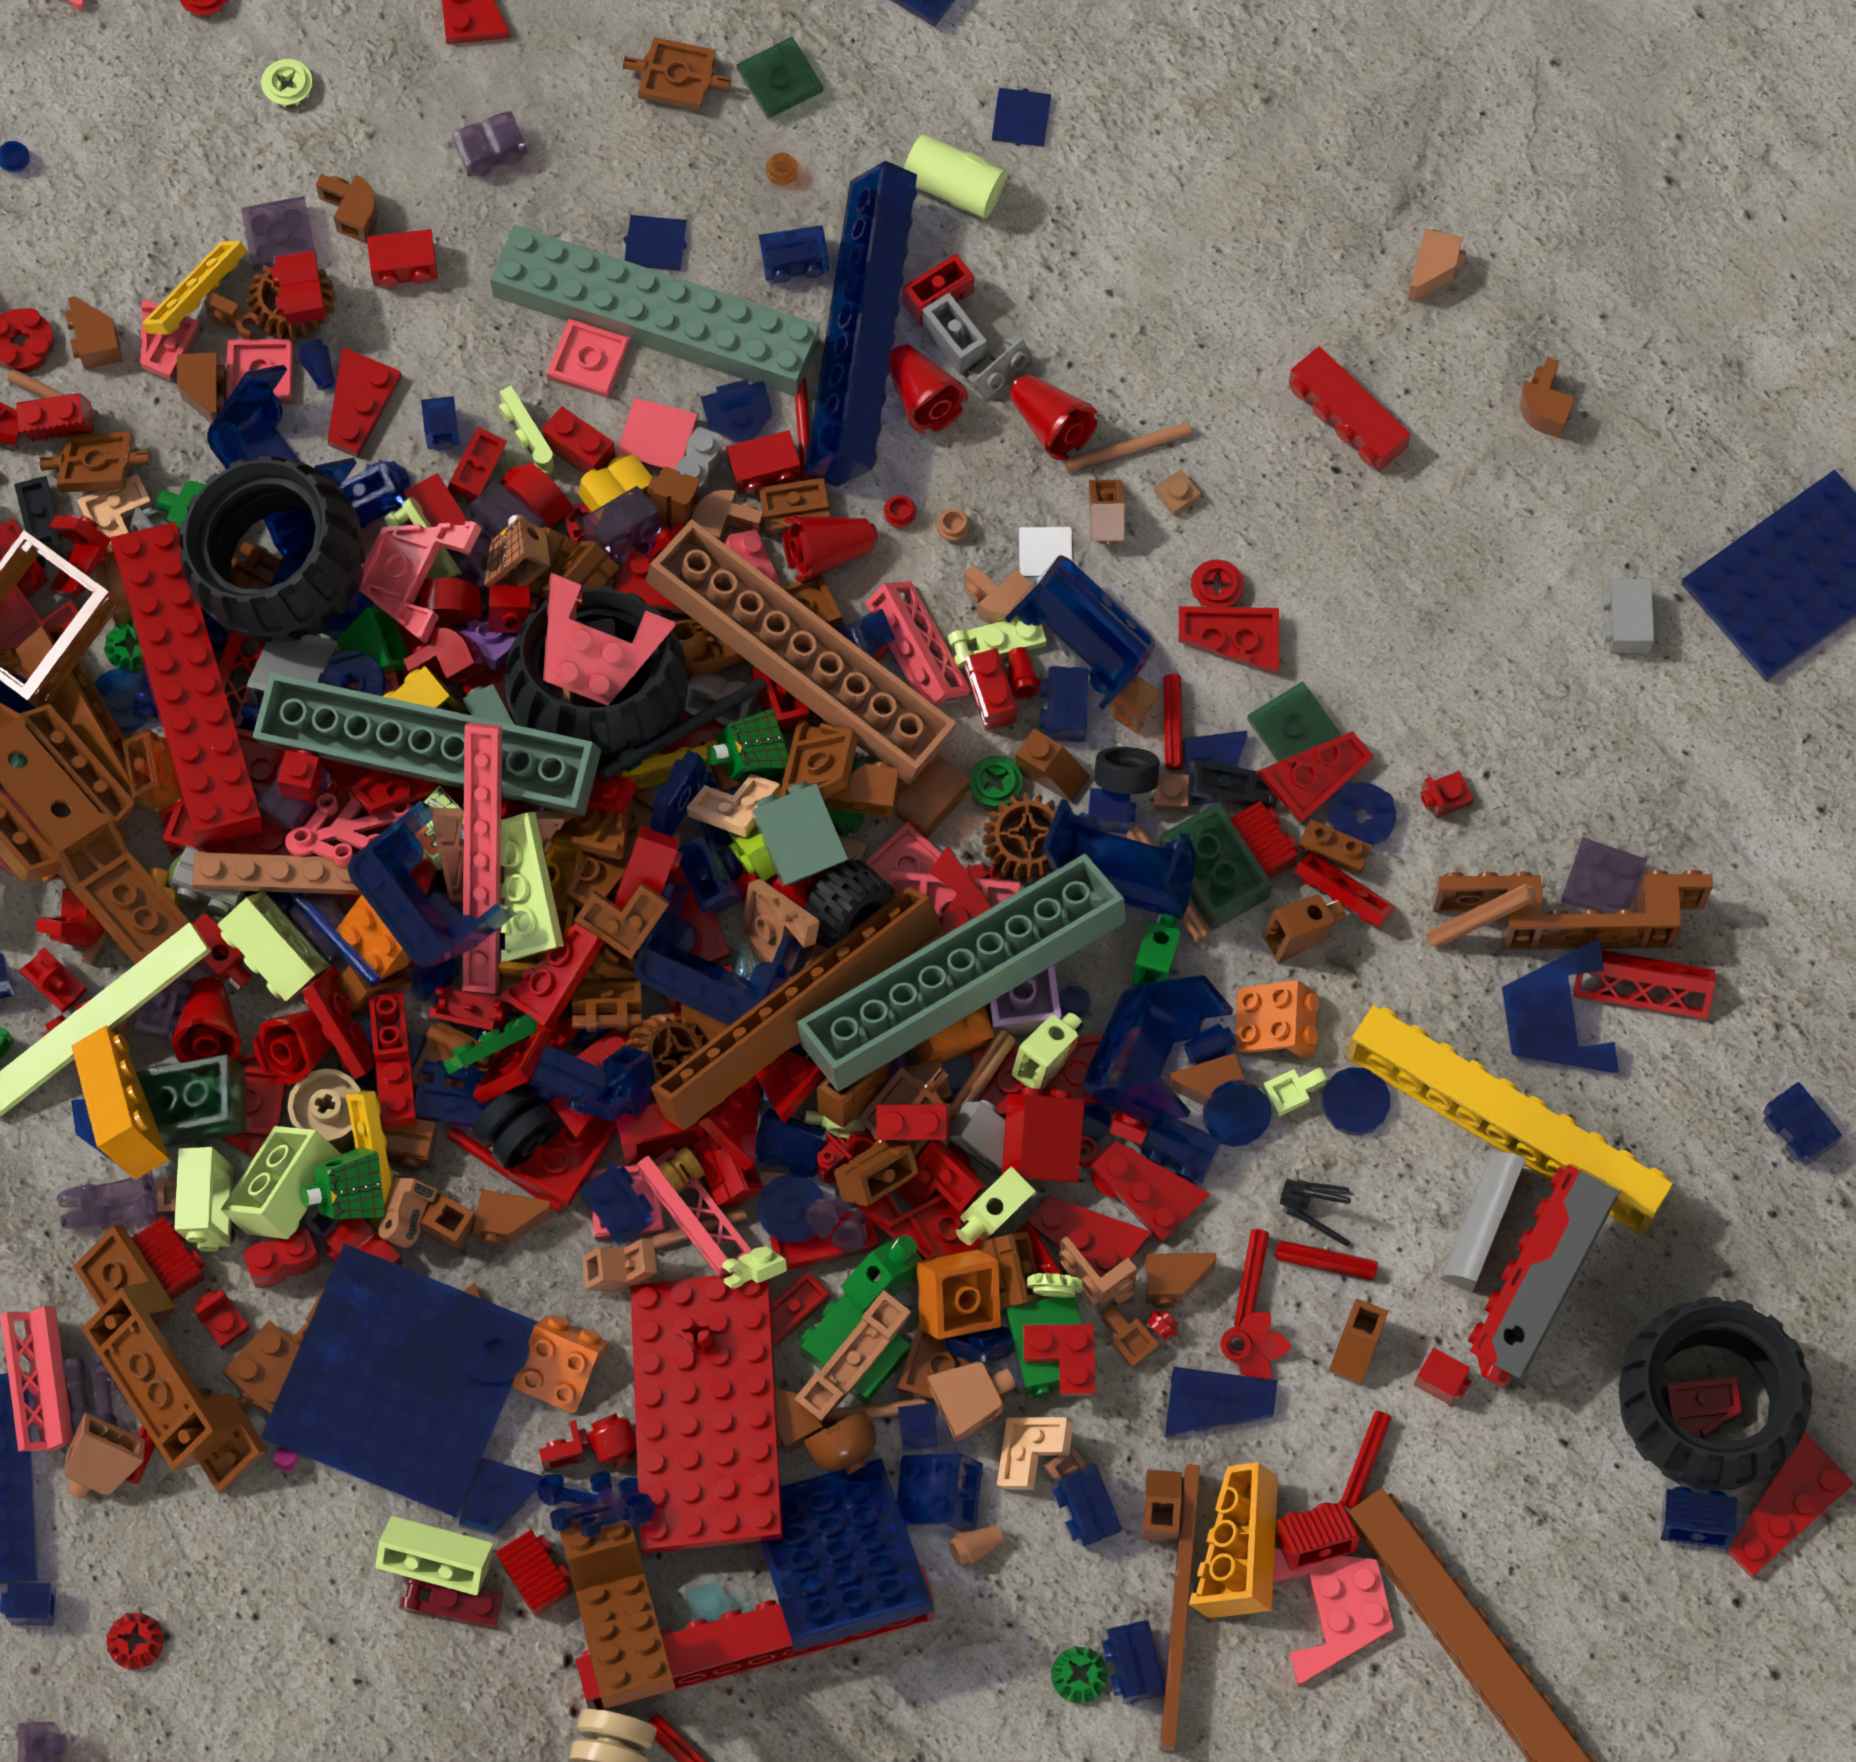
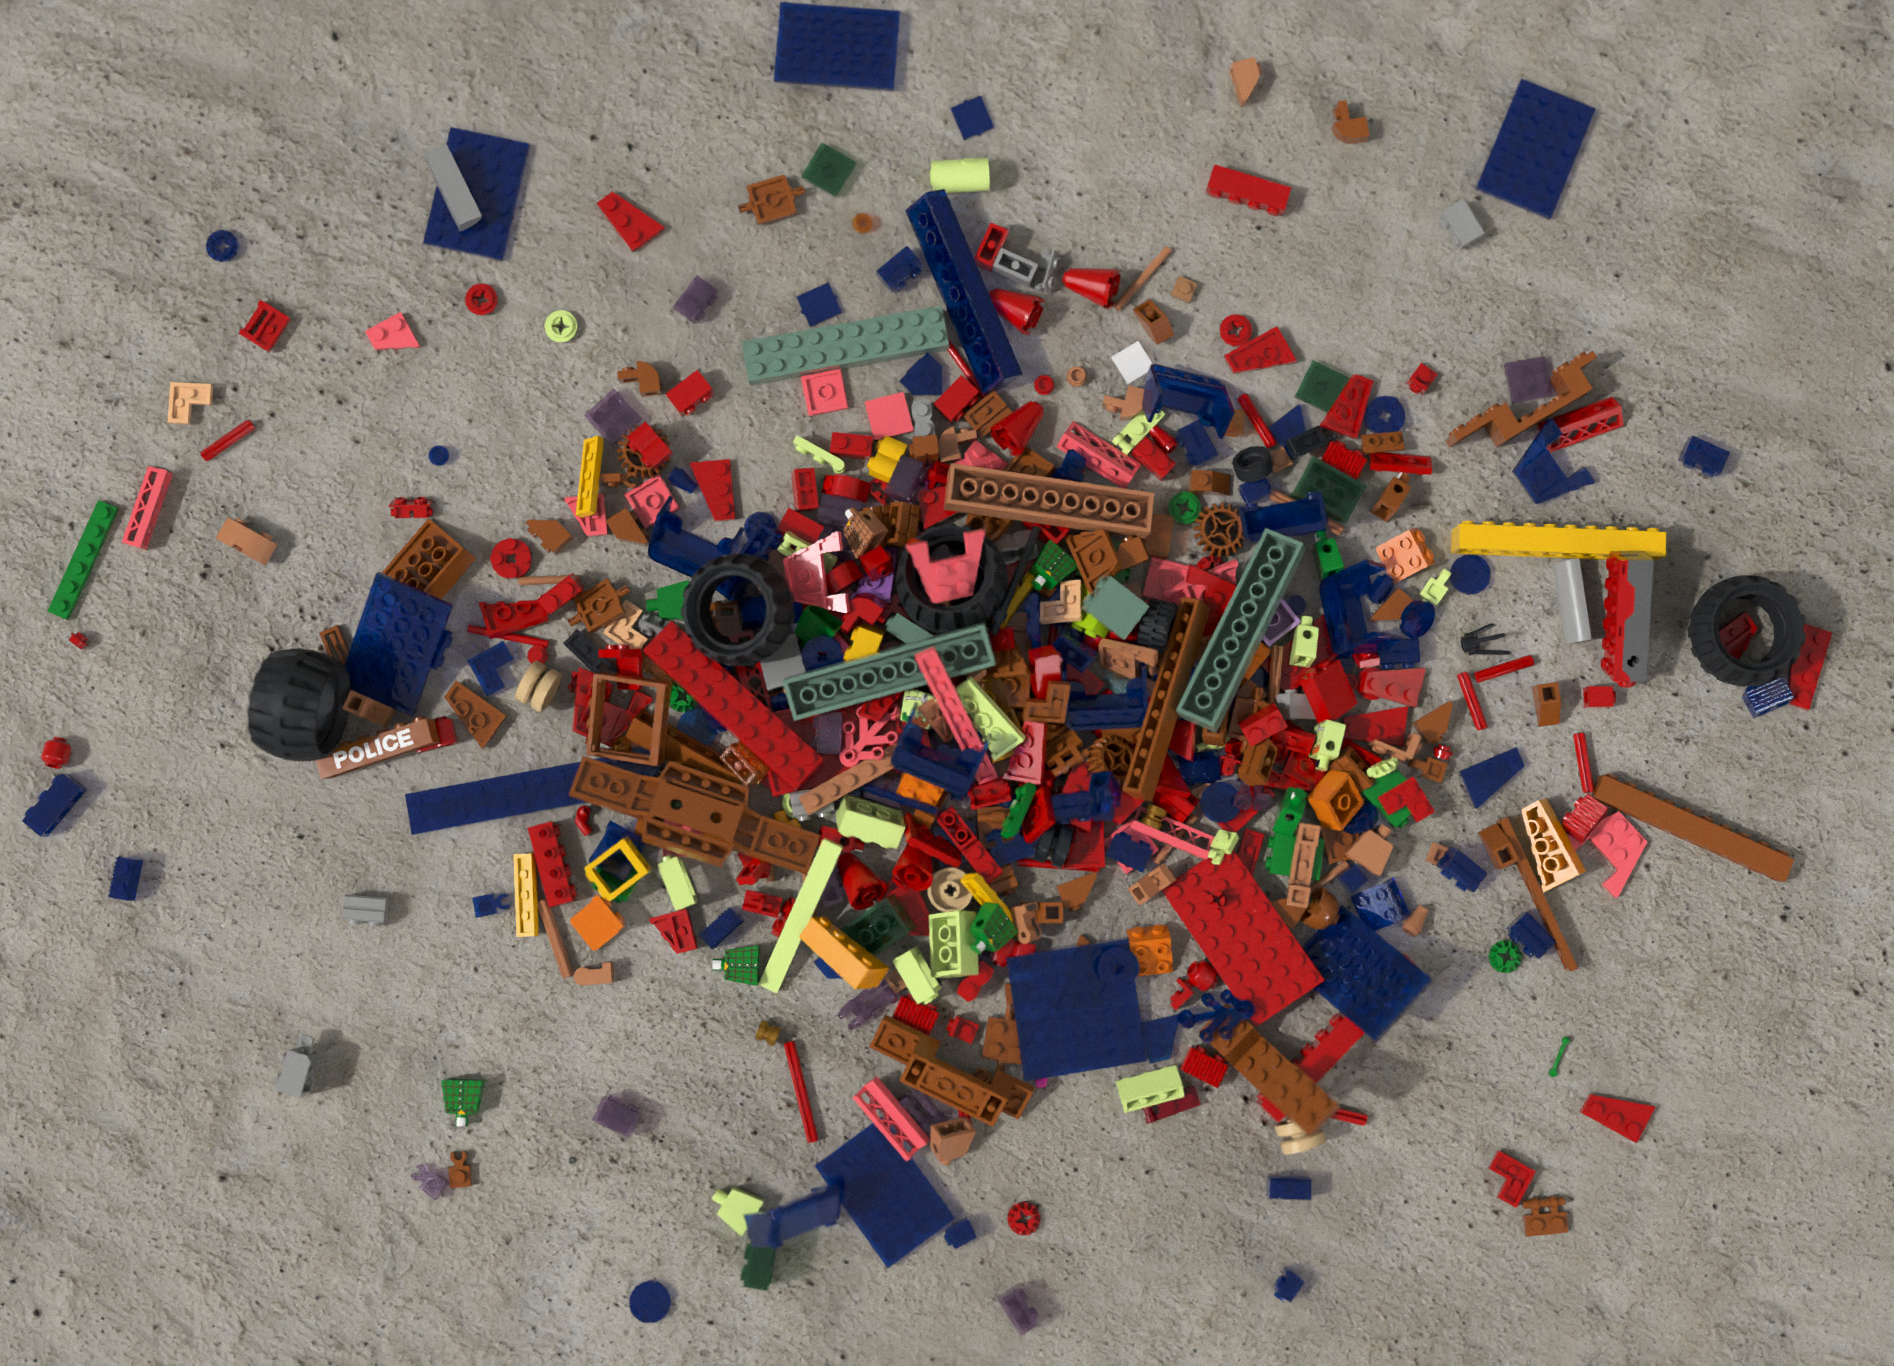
camera: 30 degrees left, 15 degrees up
red brick [277,750,323,804] -> none
clear blue brick [421,396,460,451] -> none
clear light blue brick [685,1580,729,1623] -> none
light nougat plate [997,1417,1074,1490] -> none
red plate [1220,1312,1291,1382] -> none
nougat axle [1426,884,1536,948] -> none

